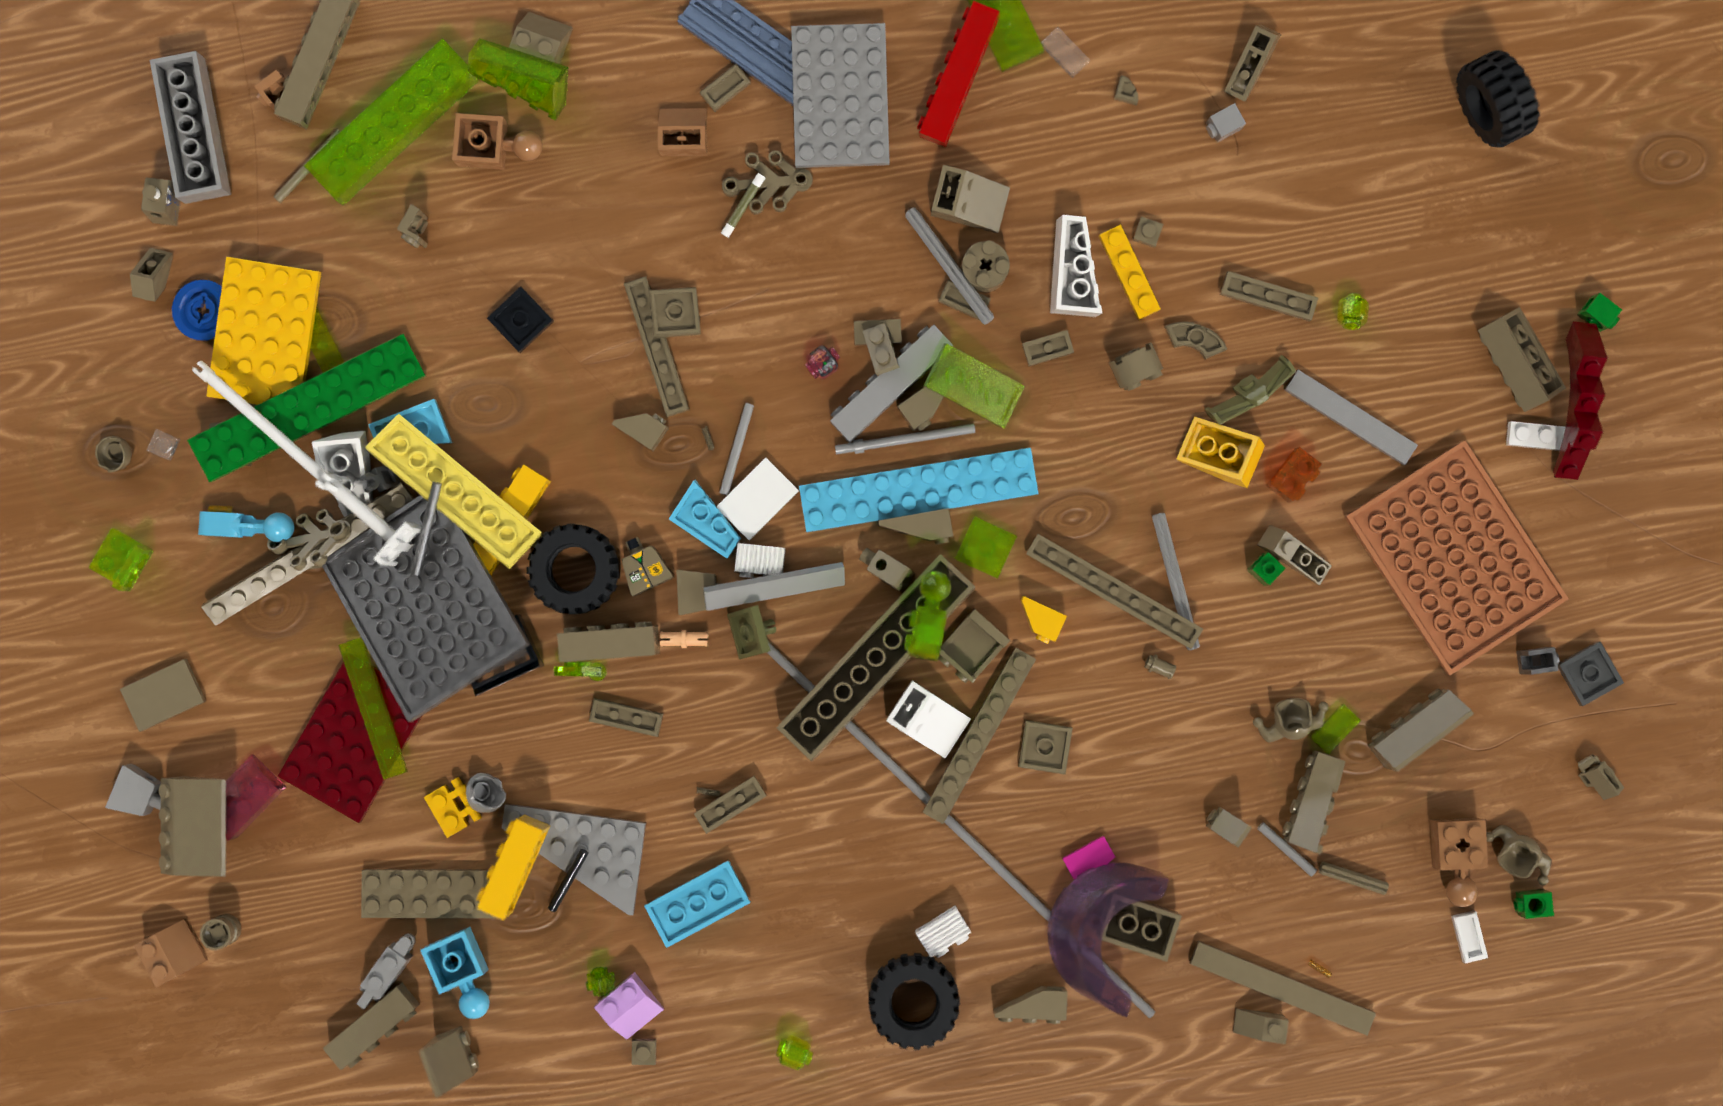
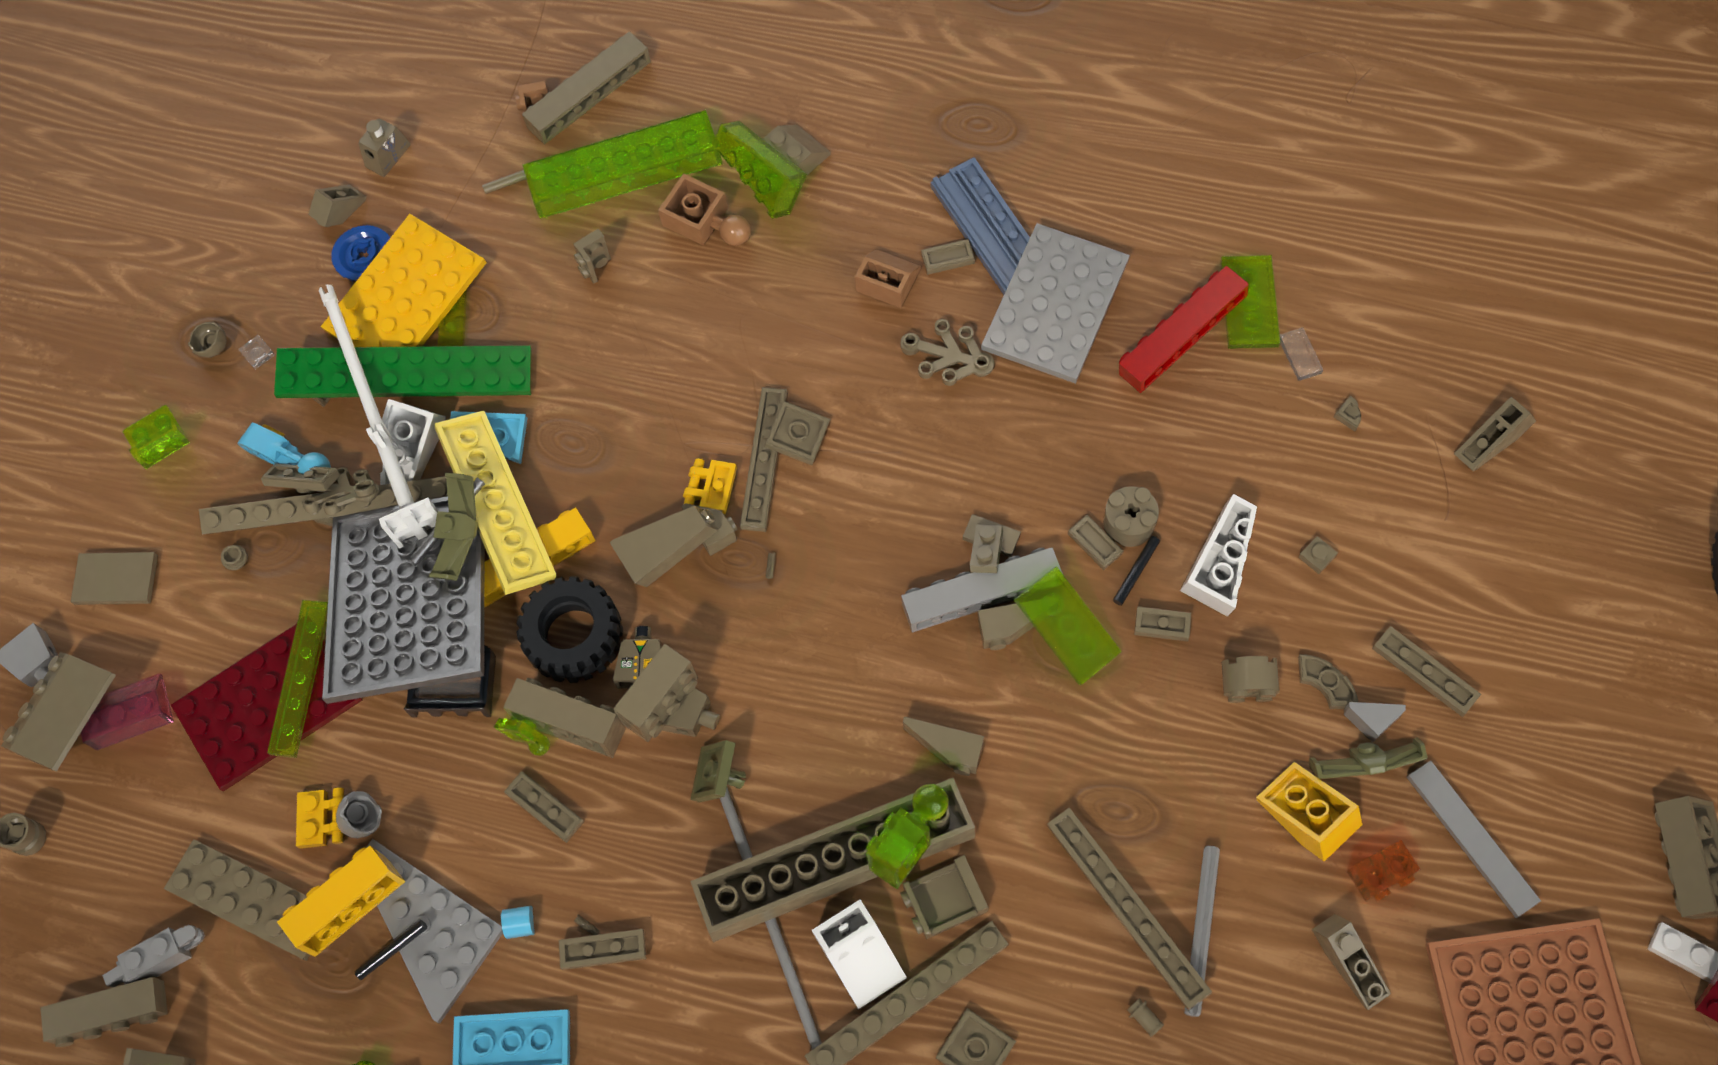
camera: 25 degrees right, 20 degrees down
light grey brick [150,51,231,204] -> none
dark grey plate [359,466,401,493] -> none
medium azure brick [420,926,490,1019] -> none
black tile [487,286,554,353] -> none
light nougat pin [660,630,708,648] -> none
medium azure wing [669,480,741,558] -> none
light grey tile [703,562,845,611] -> none
white tile [717,458,799,541] -> none
light grey bar [719,403,754,495] -> none
olive bar [721,173,766,238] -> none
white brick [735,543,785,578] -> none
medium azure plate [799,448,1039,532] -> none
clear pink head [804,345,840,380] -> none
light grey bar [835,424,975,455] -> none
dark tan torso [859,548,915,593] -> none
light grey axle [905,207,994,325] -> none
dark tan slope [931,165,1010,233] -> none
clear neon green plate [955,516,1017,579] -> none
yellow slope [1020,596,1067,644] -> none
yellow plate [1099,225,1161,320] -> none
light grey brick [1206,103,1246,143] -> none
green brick [1247,552,1286,586] -> none
clear neon green head [1337,293,1369,330] -> none
none -> dark tan plate [221,545,248,571]
none -> dark tan tile [261,463,340,491]
none -> olive plate [429,473,478,581]
none -> medium azure brick [501,905,535,939]
none -> dark tan slope [610,506,718,587]
none -> dark tan brick [613,644,698,742]
none -> yellow plate [683,458,737,514]
none -> black bar [1113,536,1160,606]
none -> light grey slope [1344,702,1406,743]

